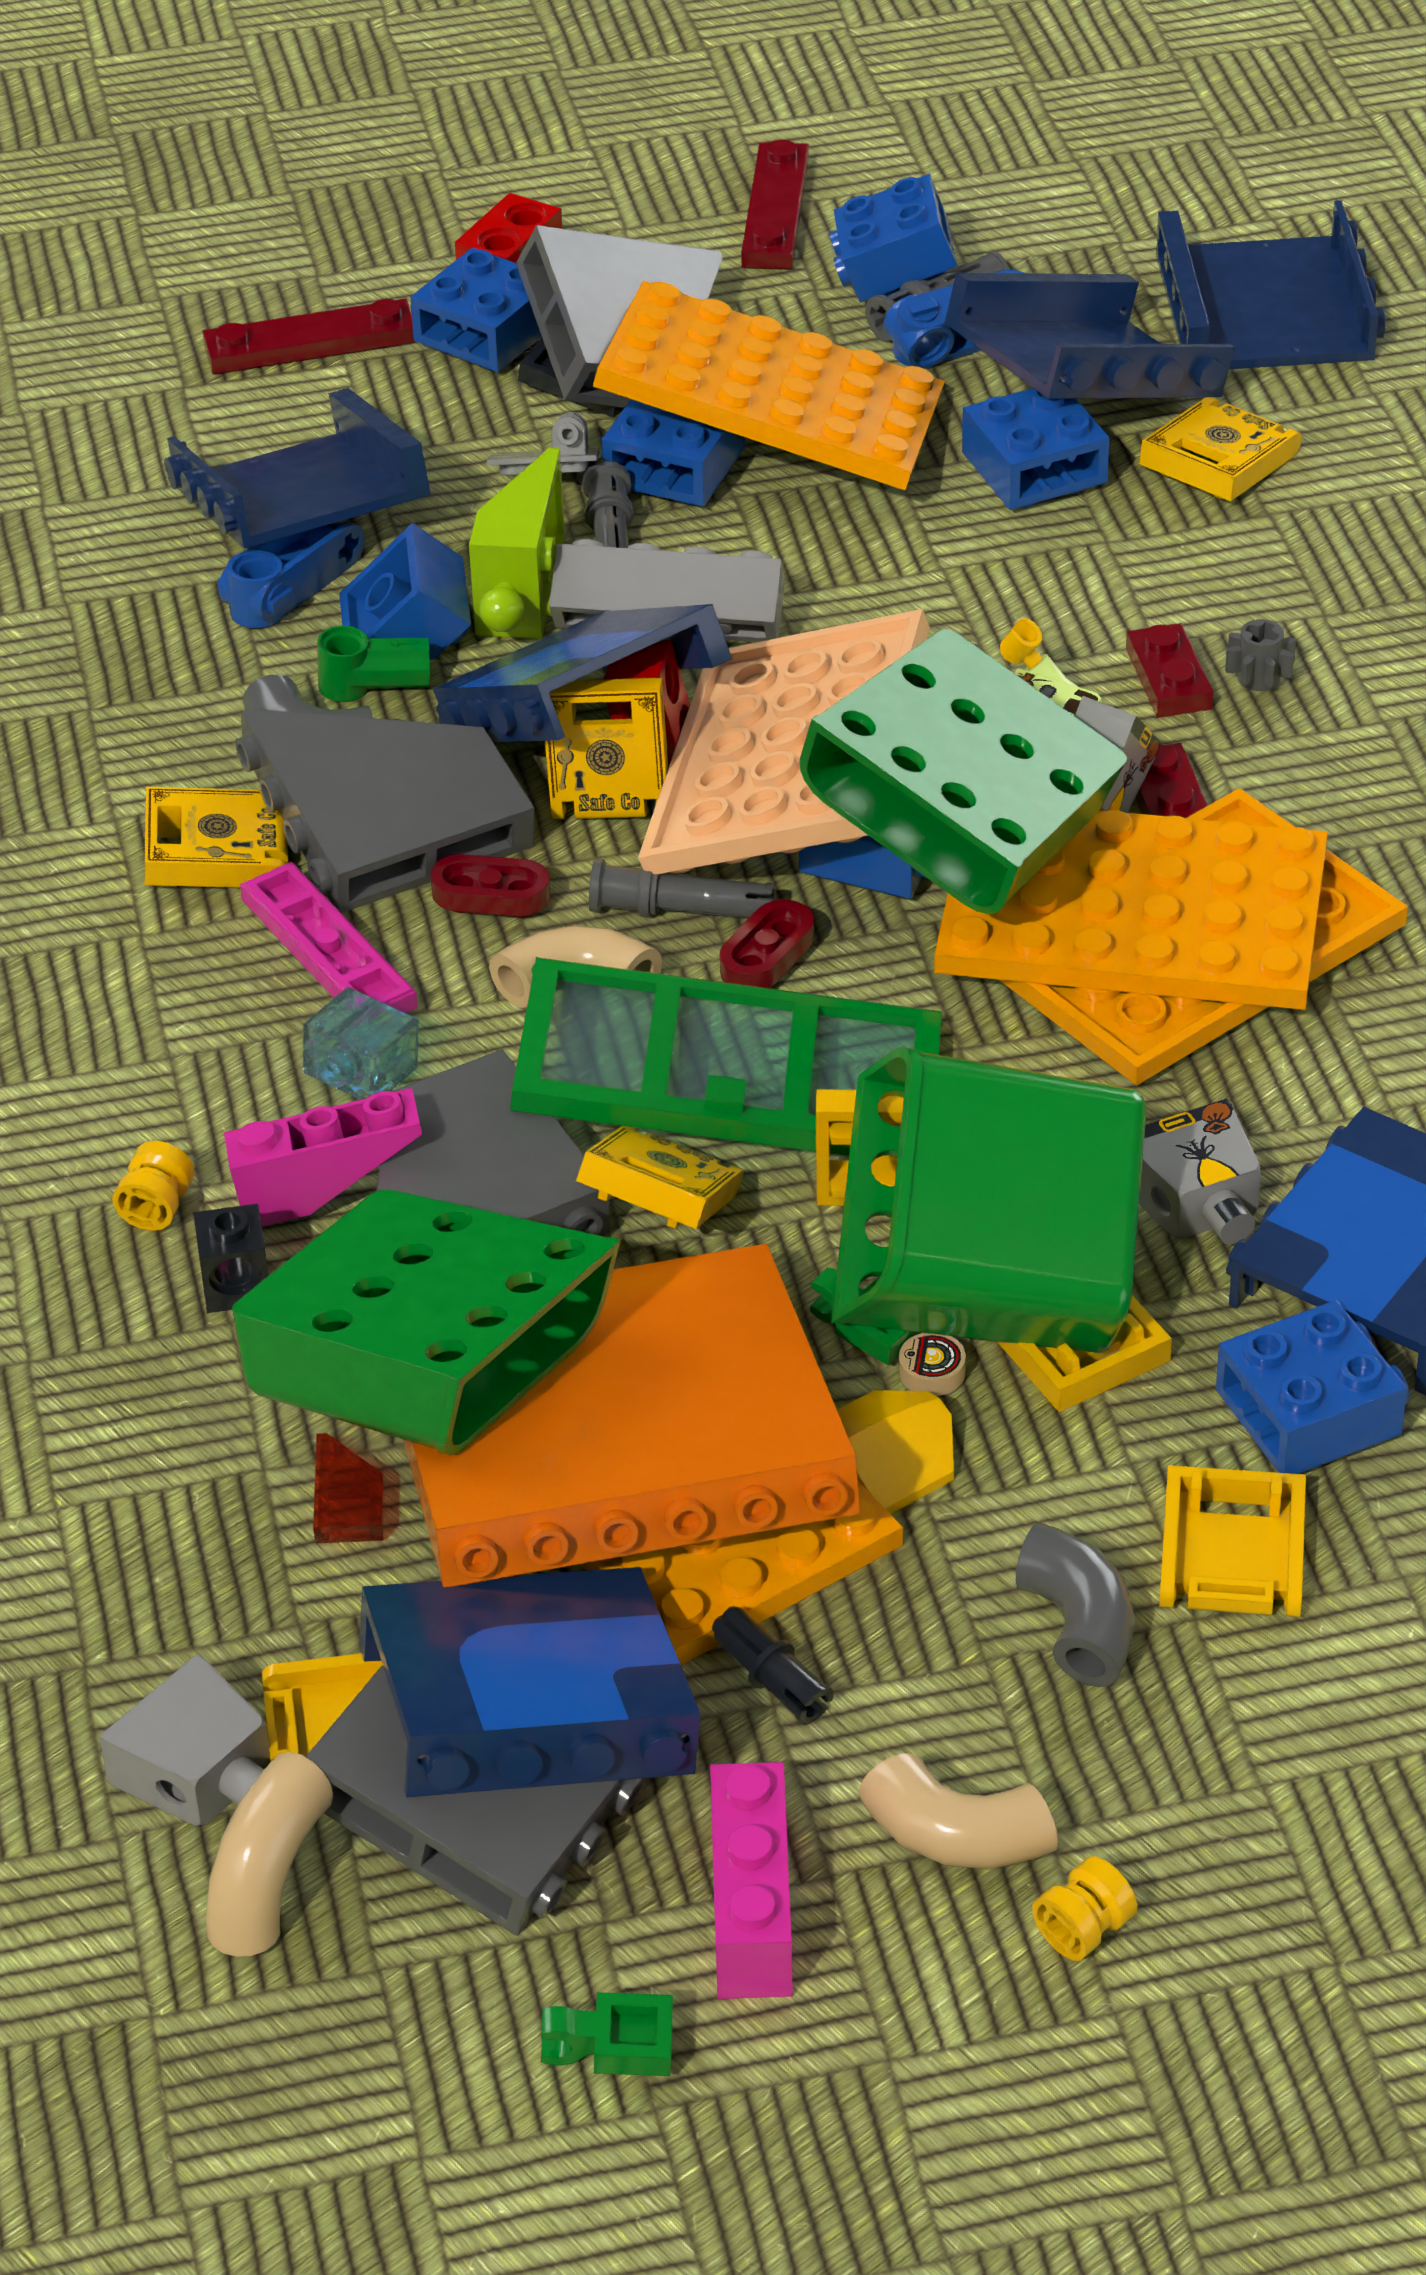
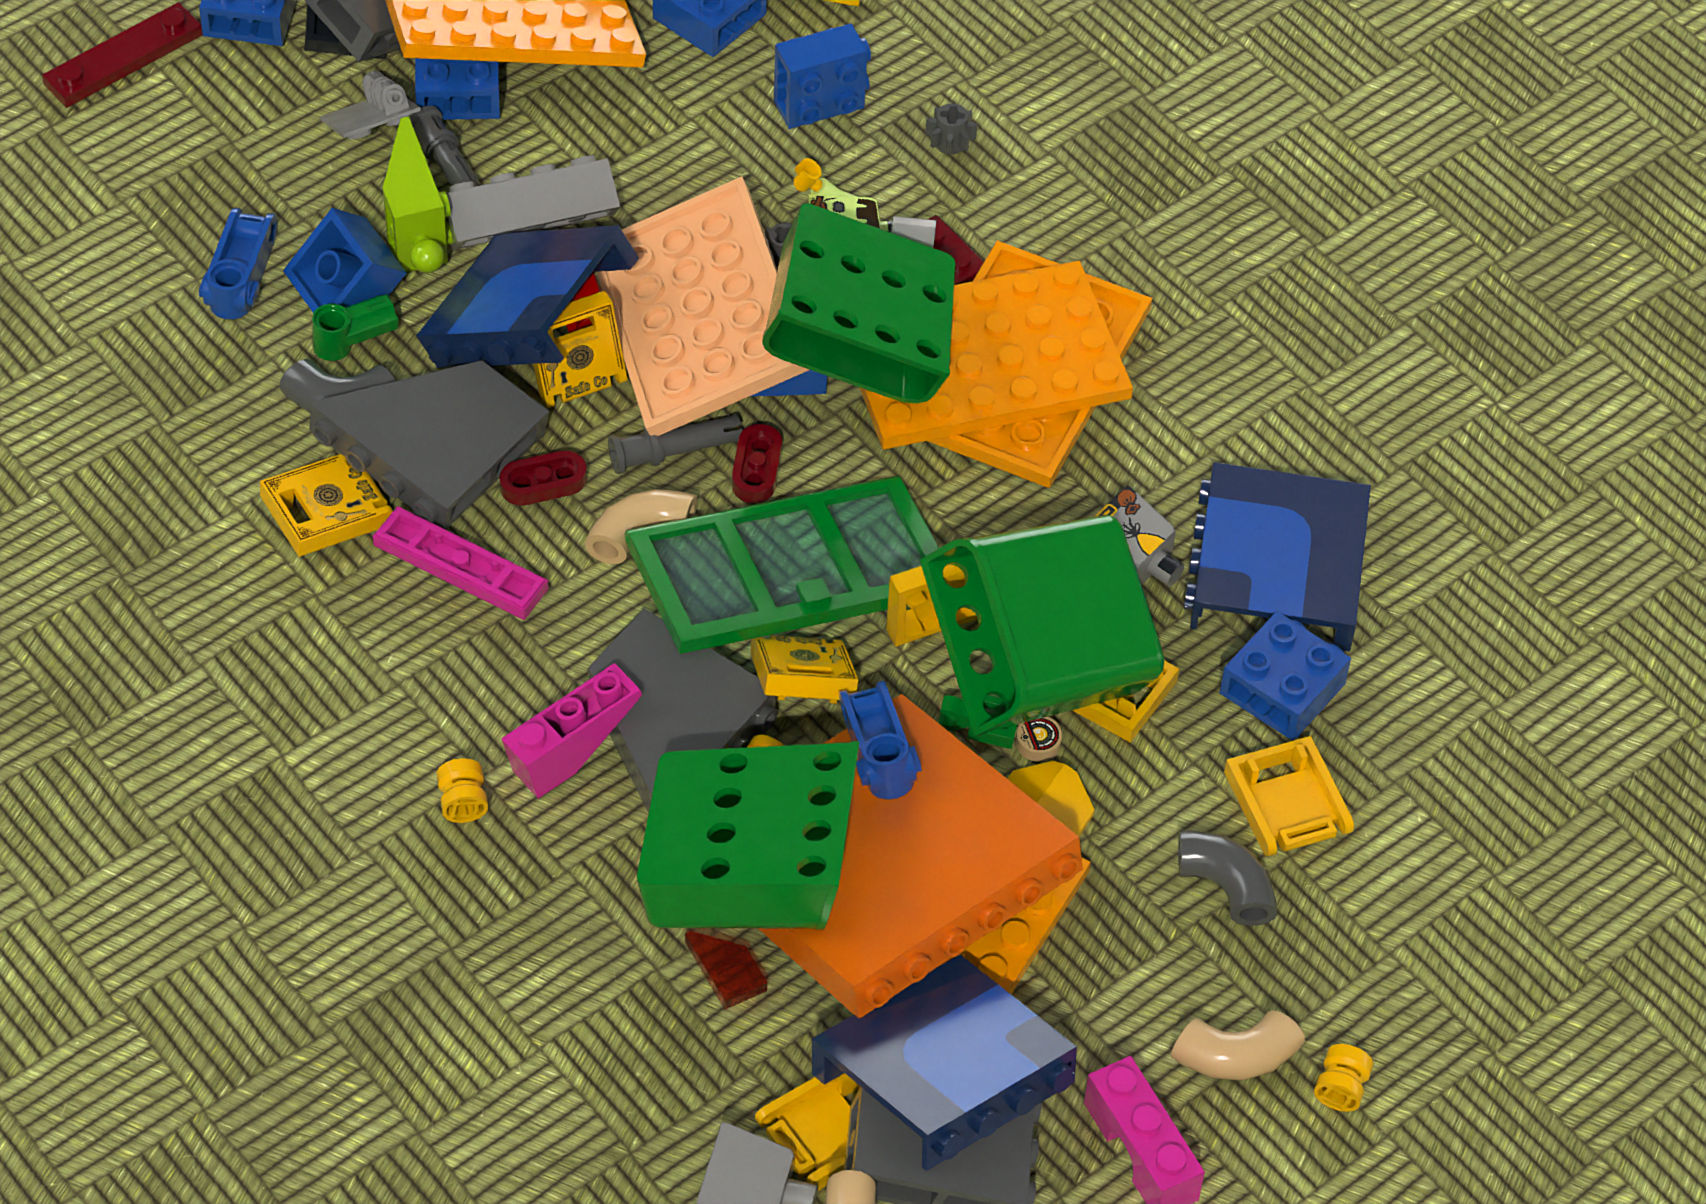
camera: 30 degrees left, 10 degrees up
dark blue panel [164,388,431,549] -> none
black brick [193,1203,268,1313] -> none
clear light blue head [303,987,419,1100] -> none
black axle [712,1606,834,1725] -> none
dark red plate [1126,623,1213,718] -> none
none -> blue brick [774,23,871,129]
none -> blue piece [839,680,922,799]

